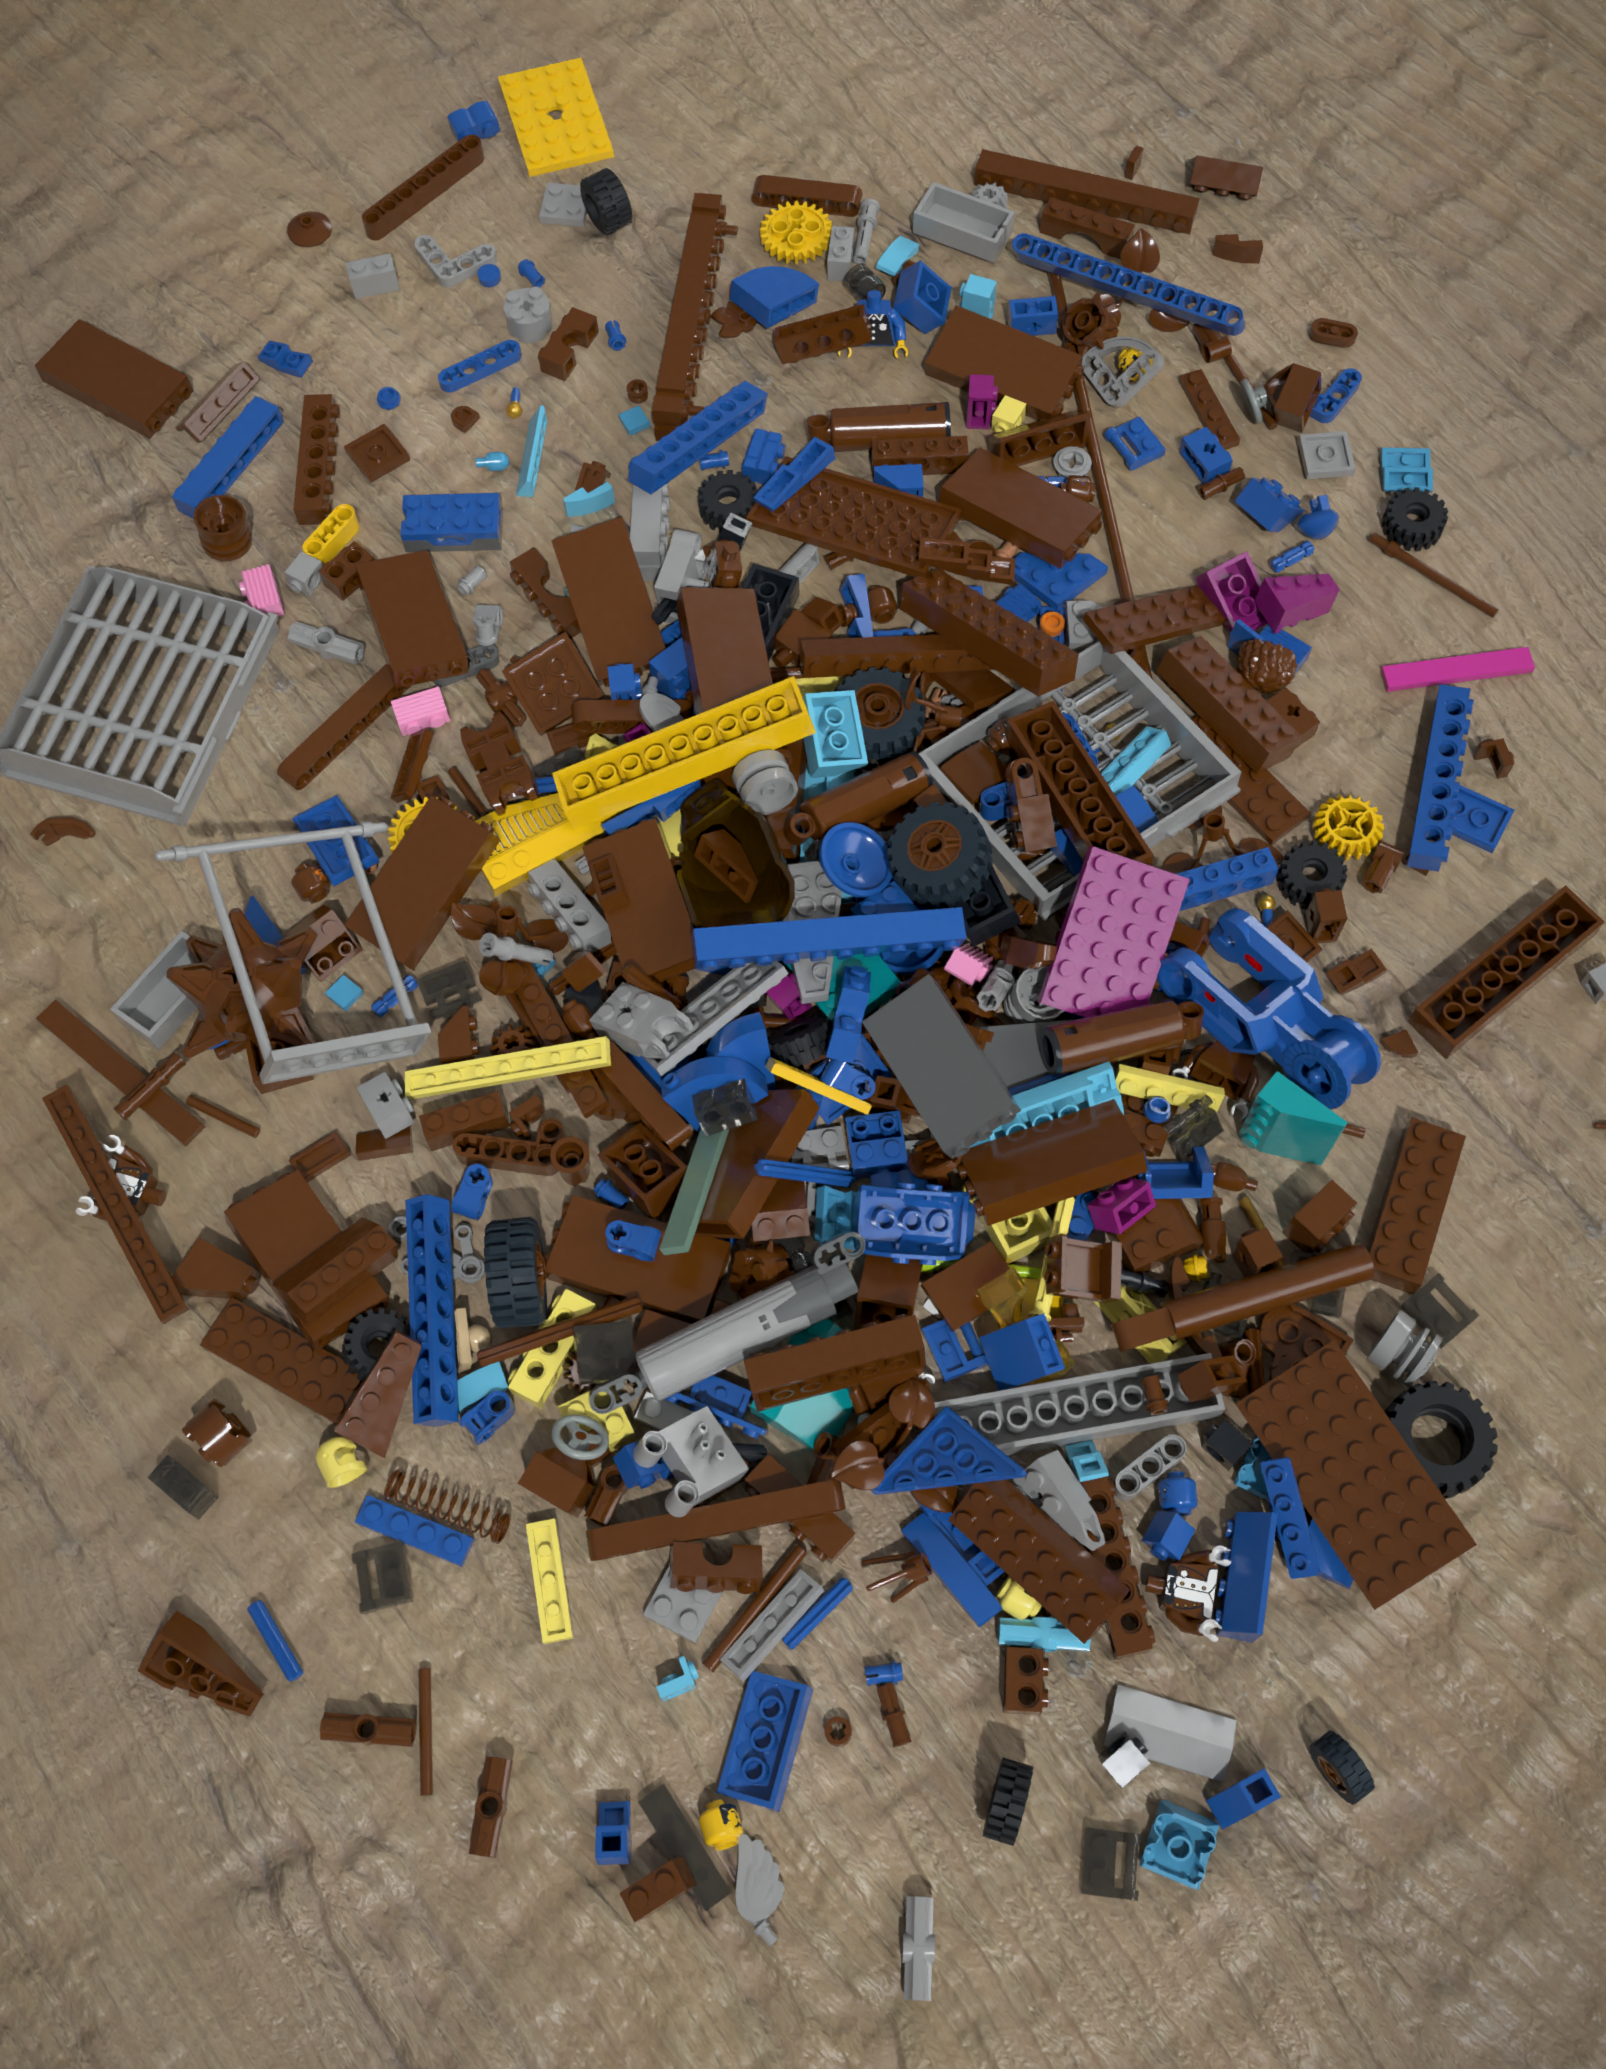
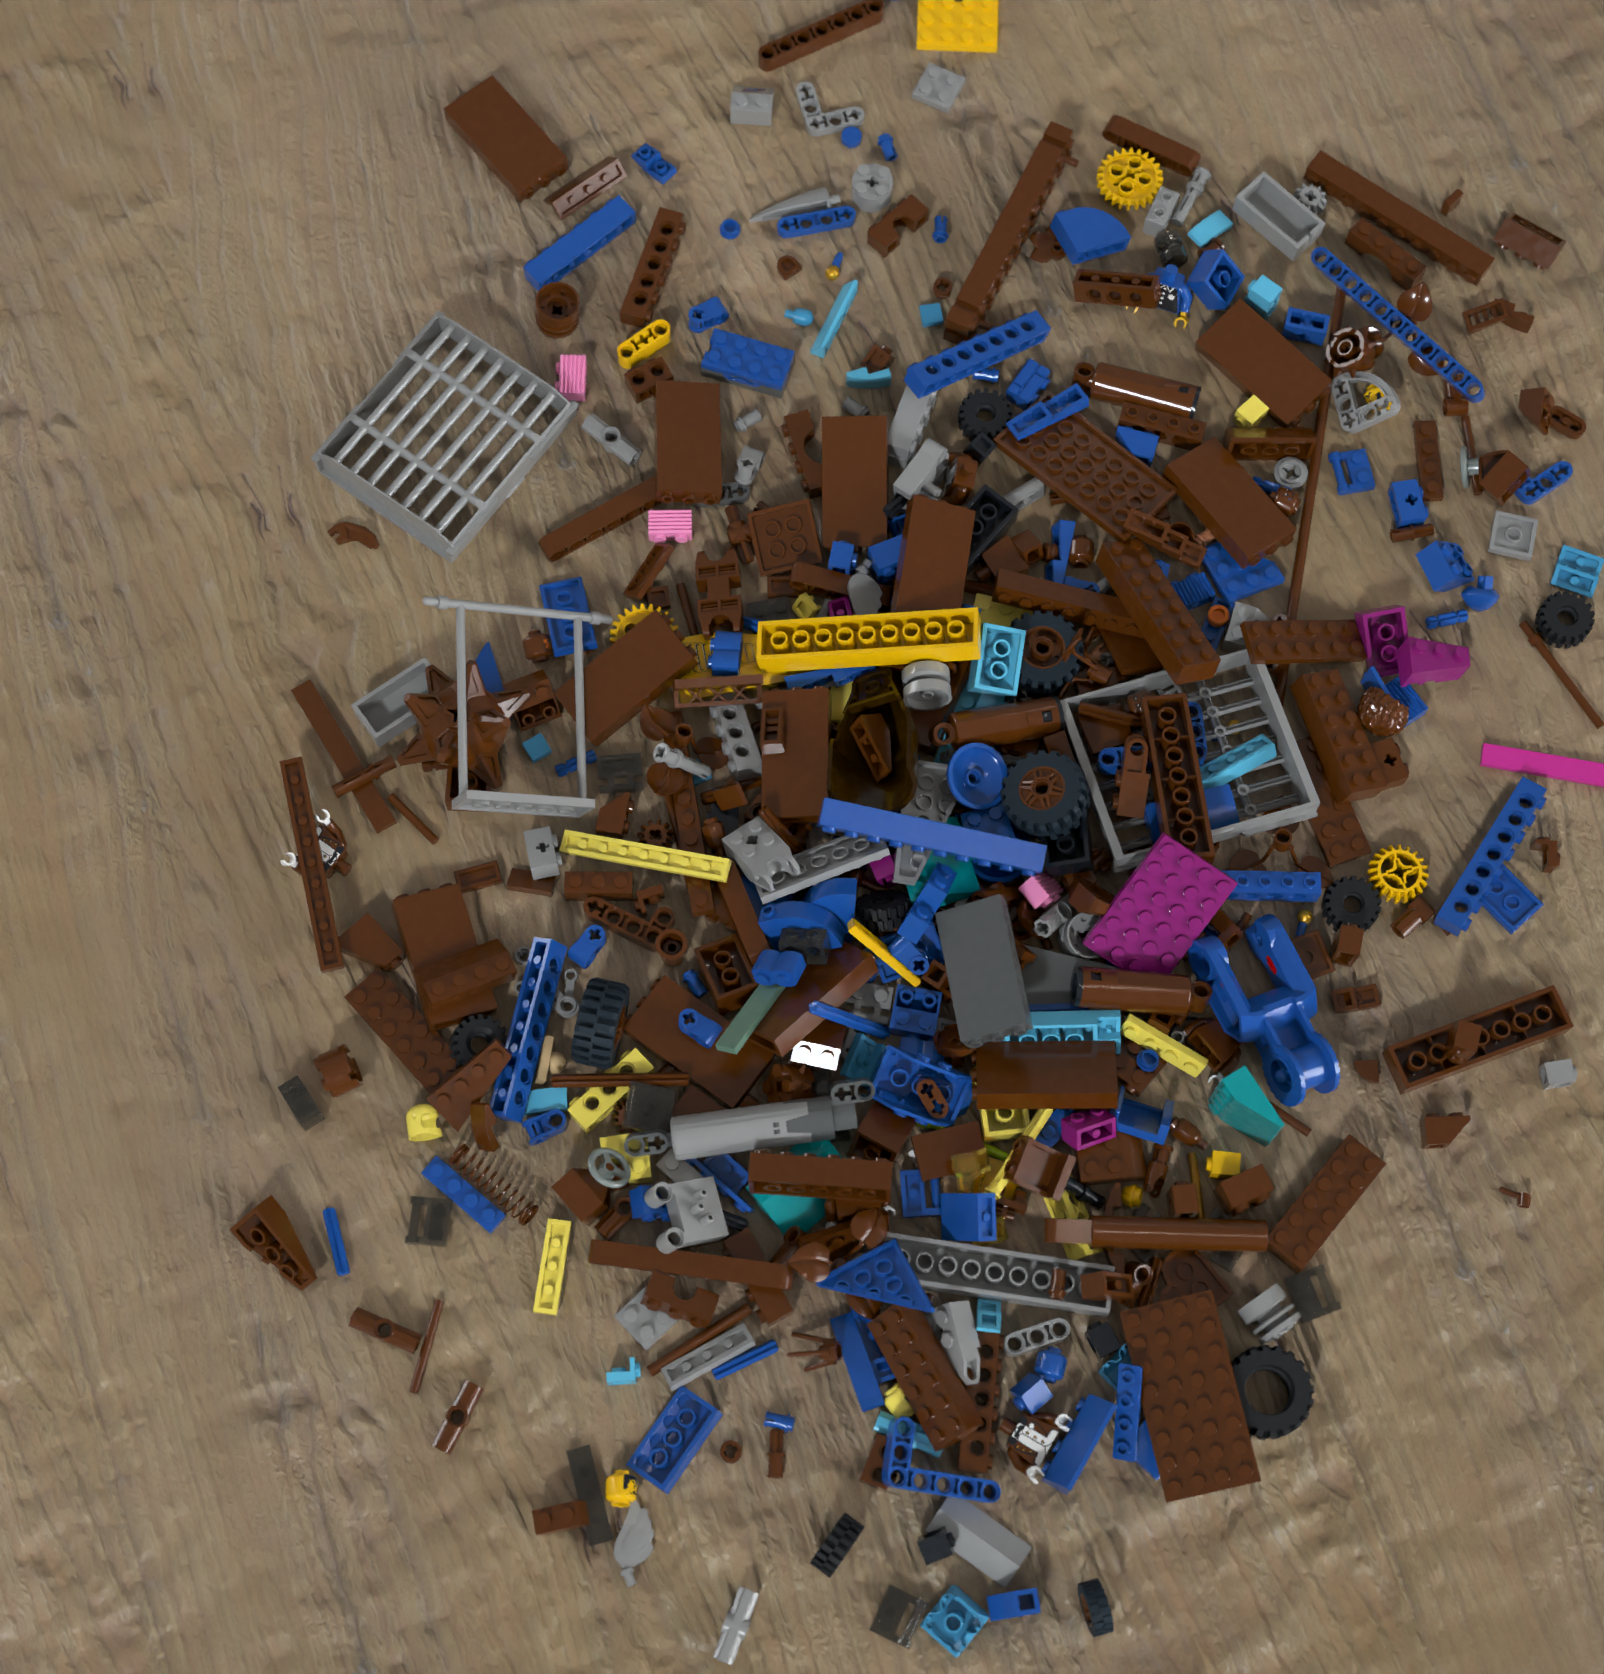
camera: 15 degrees right, 5 degrees up
light grey brick [284,551,323,597] -> none
reddish brown dish [287,211,332,247] -> none
reddish brown plate [344,424,410,483] -> none
black tyre [580,168,632,235] -> none
blue brick [595,1801,632,1865] -> none
magenta brick [966,374,998,430] -> none
clear smoke plate [1164,1095,1224,1162] -> none
none -> reddish brown slope [470,1101,500,1152]
none -> reddish brown fence [672,674,763,709]
none -> blue piece [688,297,729,333]
none -> blue brick [708,631,743,676]
none -> light grey piece [749,187,840,222]
none -> blue brick [751,950,806,987]
none -> blue beam [882,1417,1001,1503]
none -> reddish brown beam [915,1076,949,1119]
none -> reddish brown axle [1078,702,1142,728]
none -> yellow brick [1205,1150,1241,1179]
none -> reddish brown slope [1419,1112,1471,1149]
none -> reddish brown brick [1443,1019,1482,1064]
none -> reddish brown slope [1462,298,1510,335]
none -> reddish brown slope [1518,387,1554,435]

